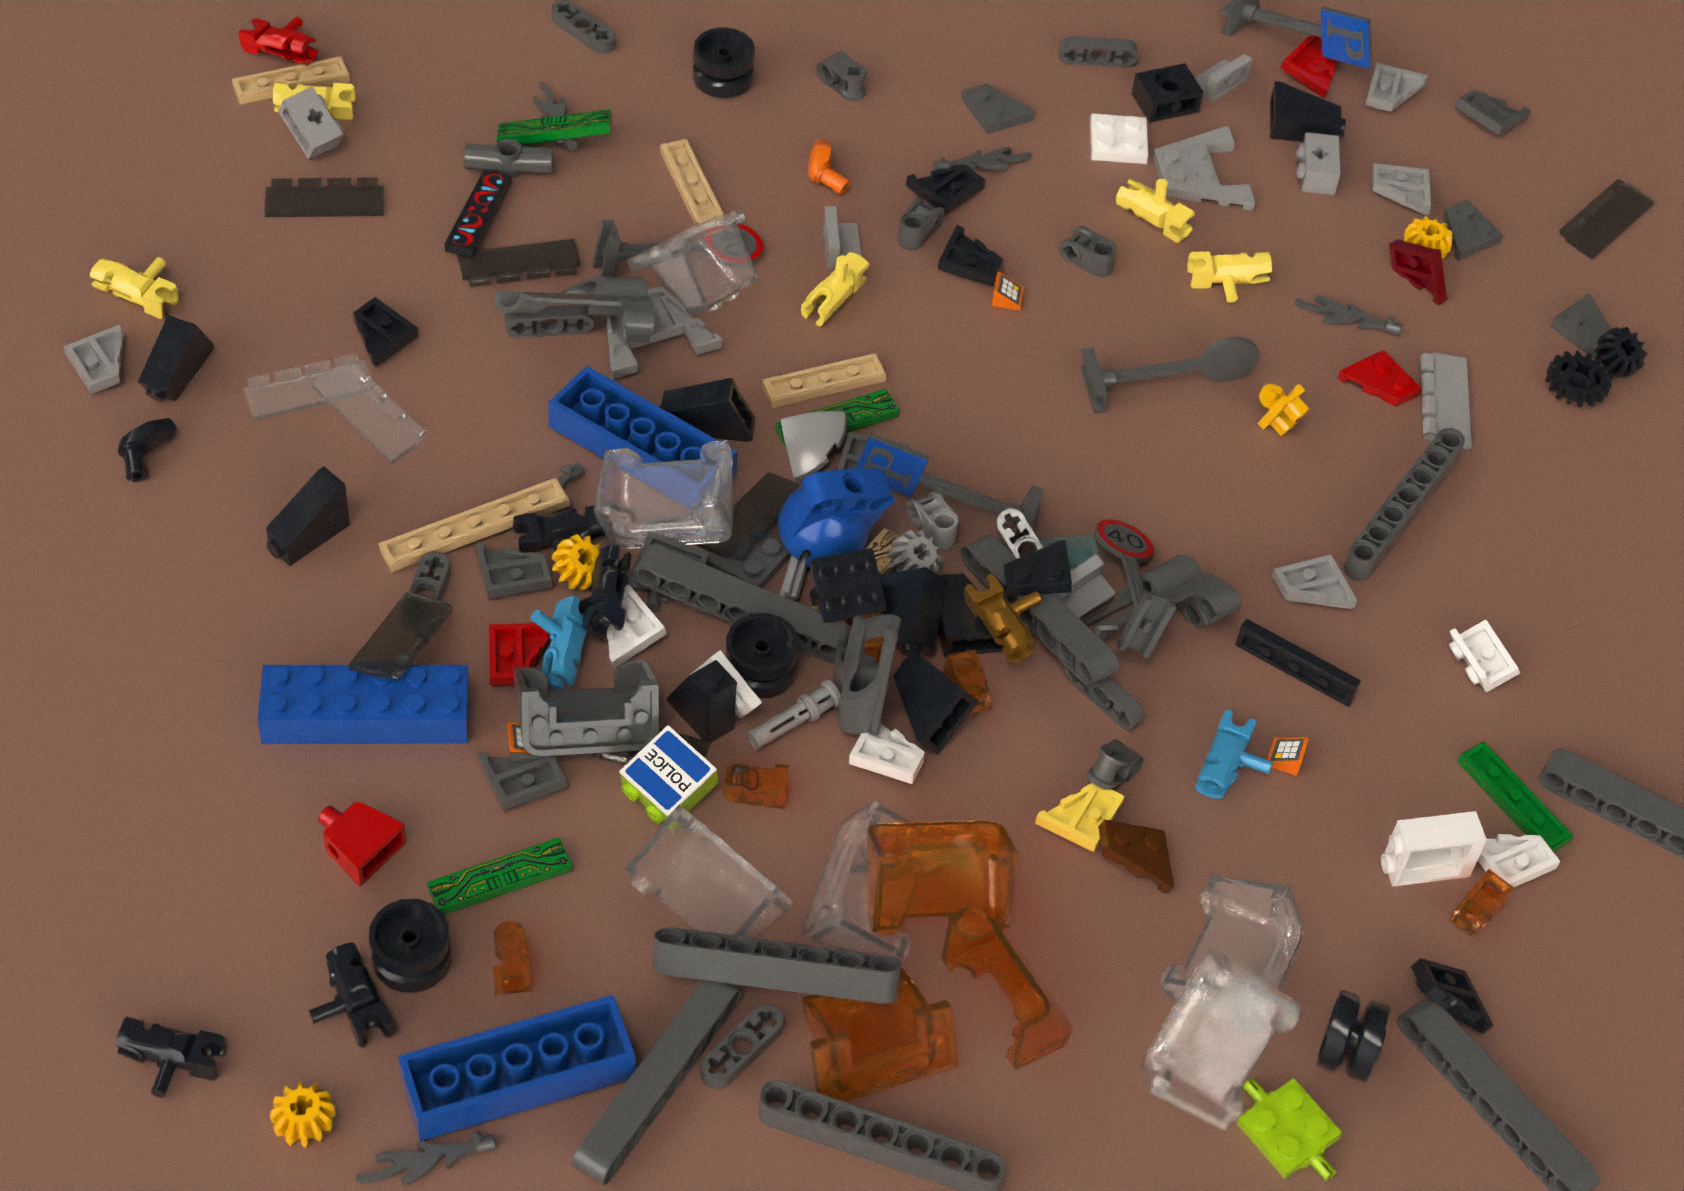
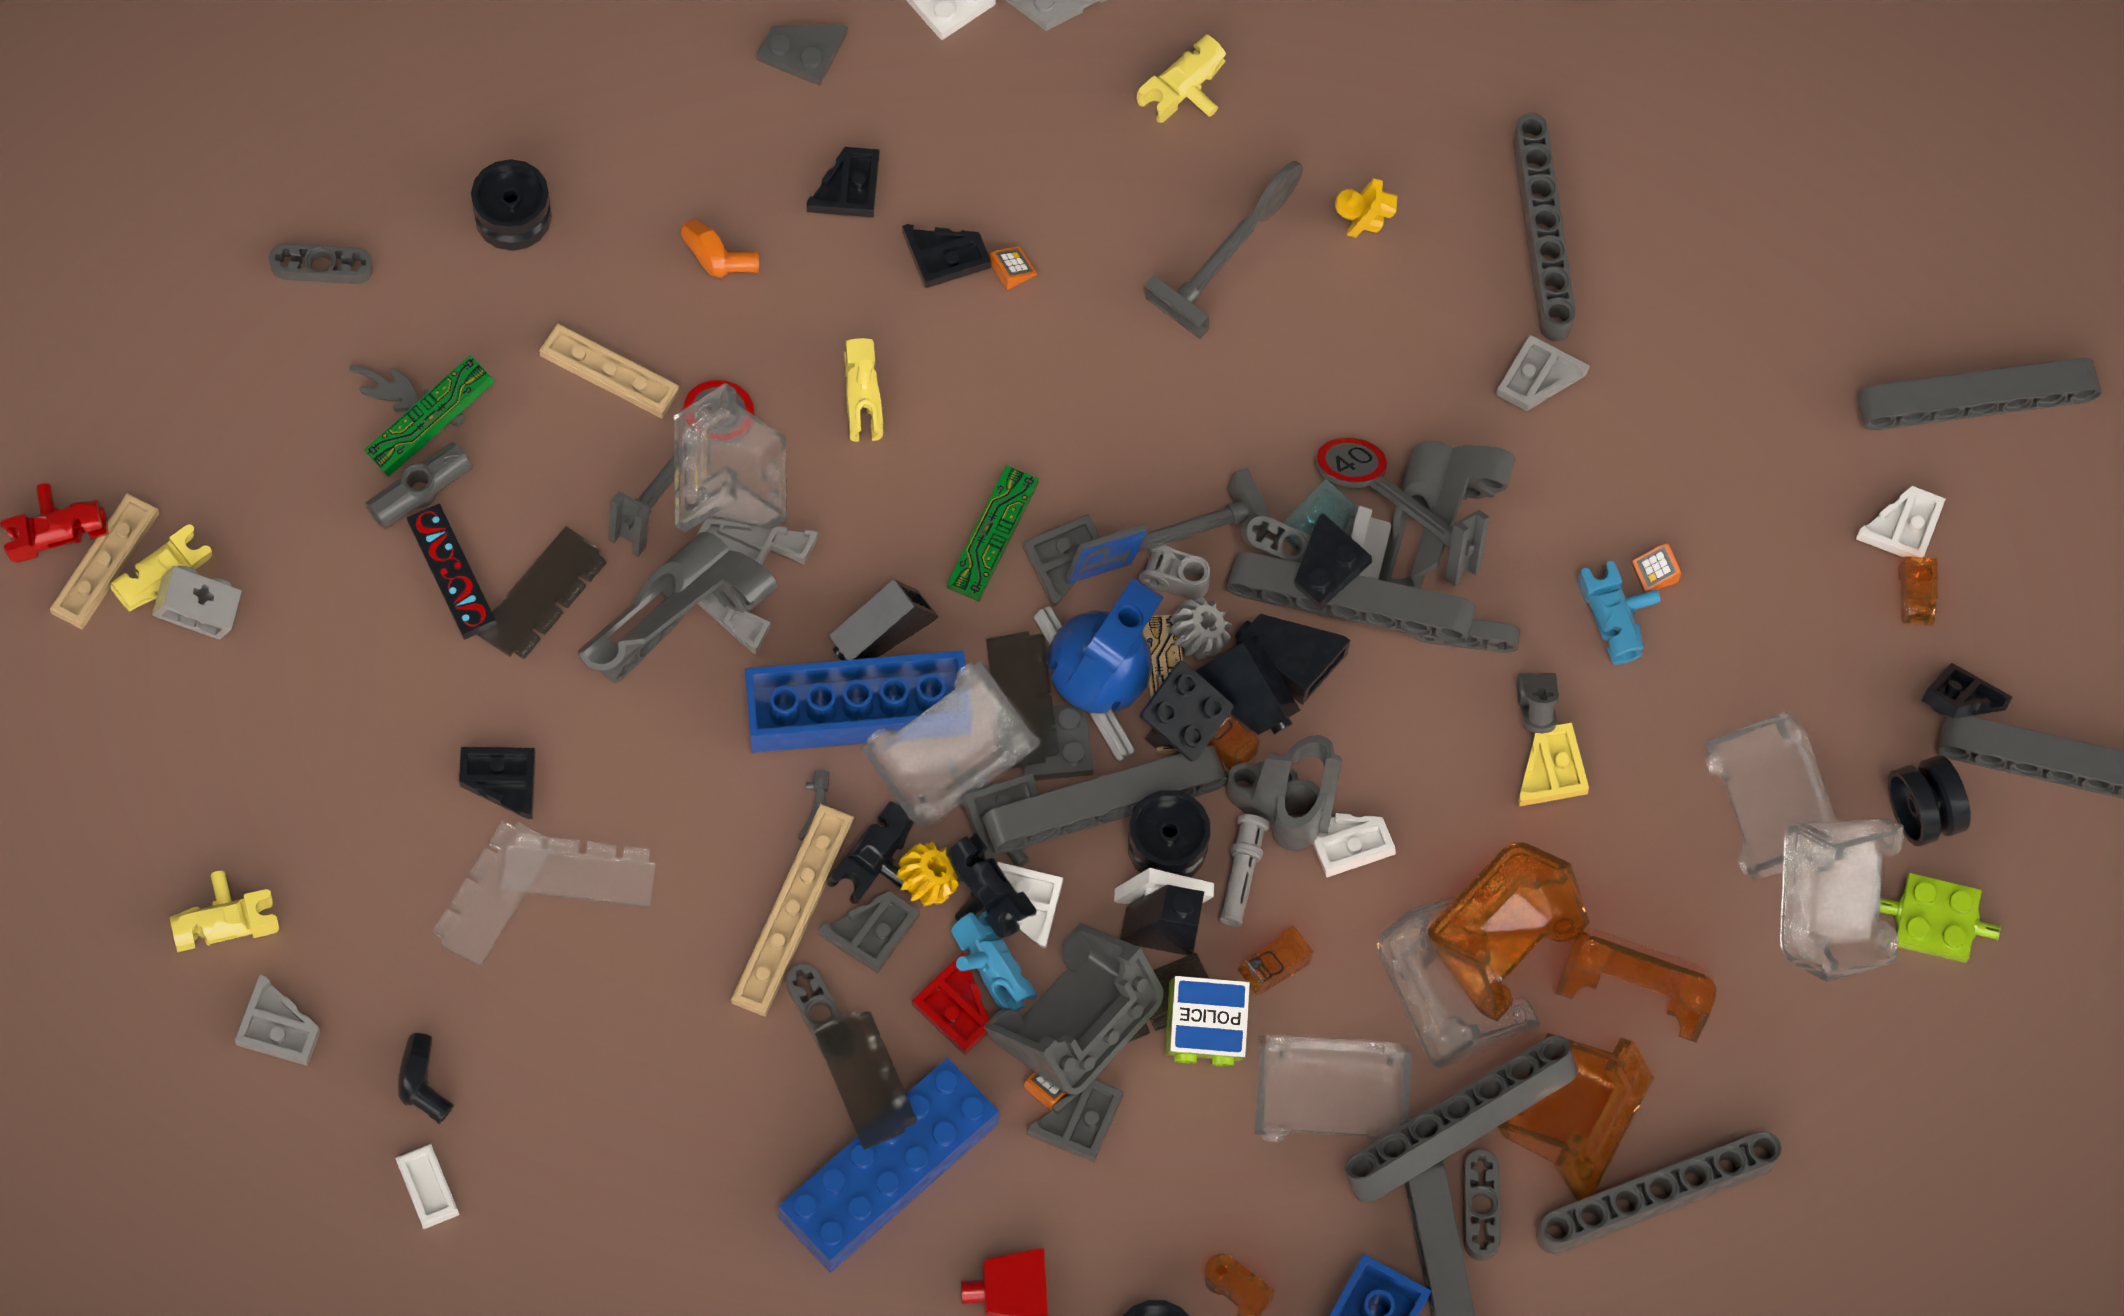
camera: 40 degrees left, 15 degrees up
black slope [138,315,214,401] -> none
clear smoke windscreen [264,177,384,217] -> none
black slope [266,466,350,566] -> none
green tile [427,837,572,915] -> none
tan tile [762,353,886,408] -> none
light grey brick [781,411,847,481] -> none
dark grey piece [816,51,867,101] -> none
light grey panel [823,206,861,269] -> none
black slope [893,650,979,754] -> none
dark grey piece [898,197,945,250] -> none
dark grey piece [933,147,1032,171] -> none
clear orange leg [943,650,992,715] -> none
pearl gold piece [964,574,1042,664] -> none
dark grey piece [1059,226,1116,277] -> none
reddish brown wing [1098,819,1174,893] -> none
light yellow piece [1116,179,1195,243] -> none
black tile [1235,618,1361,707] -> none
dark grey piece [1295,295,1402,336] -> none
red wing [1337,350,1422,407] -> none
white window [1381,811,1487,887] -> none
light grey windscreen [1420,352,1472,450] -> none
white bracket [1449,620,1520,693] -> none
green tile [1457,741,1574,852] -> none
none -> white tile [395,1144,459,1229]

